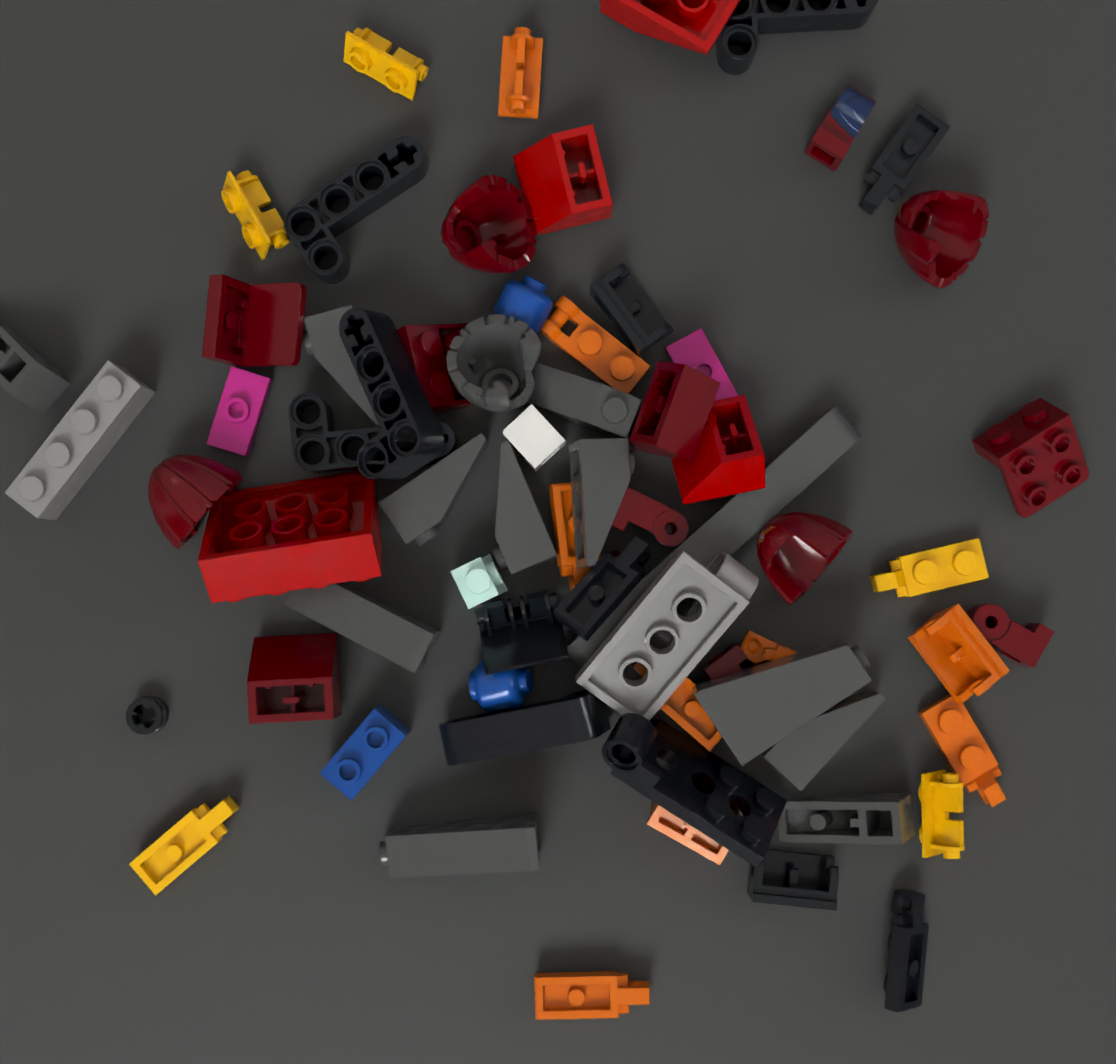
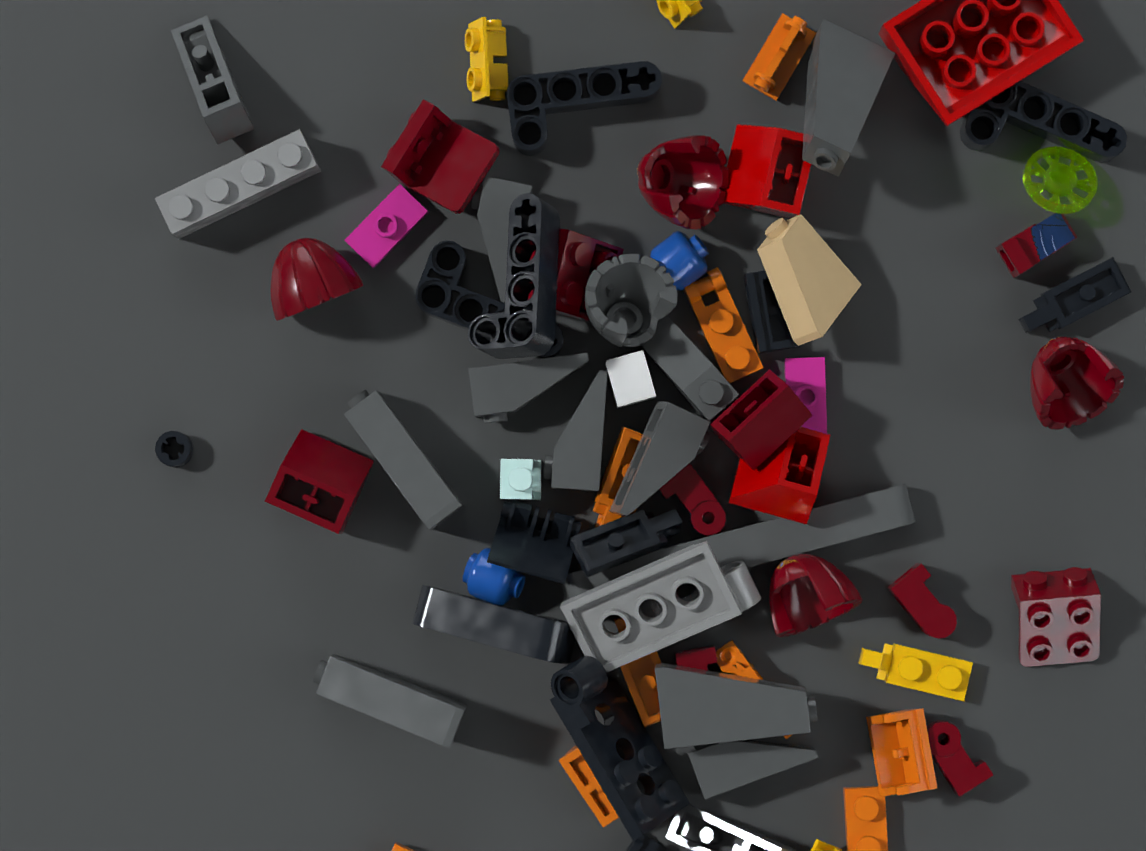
camera: 30 degrees right, 0 degrees up
yellow hinge [129,796,239,896] -> none
red slope [198,471,382,603] -> none
blue brick [319,704,411,801] -> none
none -> tan slope [757,214,862,346]
none -> dark grey slope [802,19,895,177]
none -> dark red leg [887,563,957,639]
none -> clear neon green wheel [1023,146,1098,214]

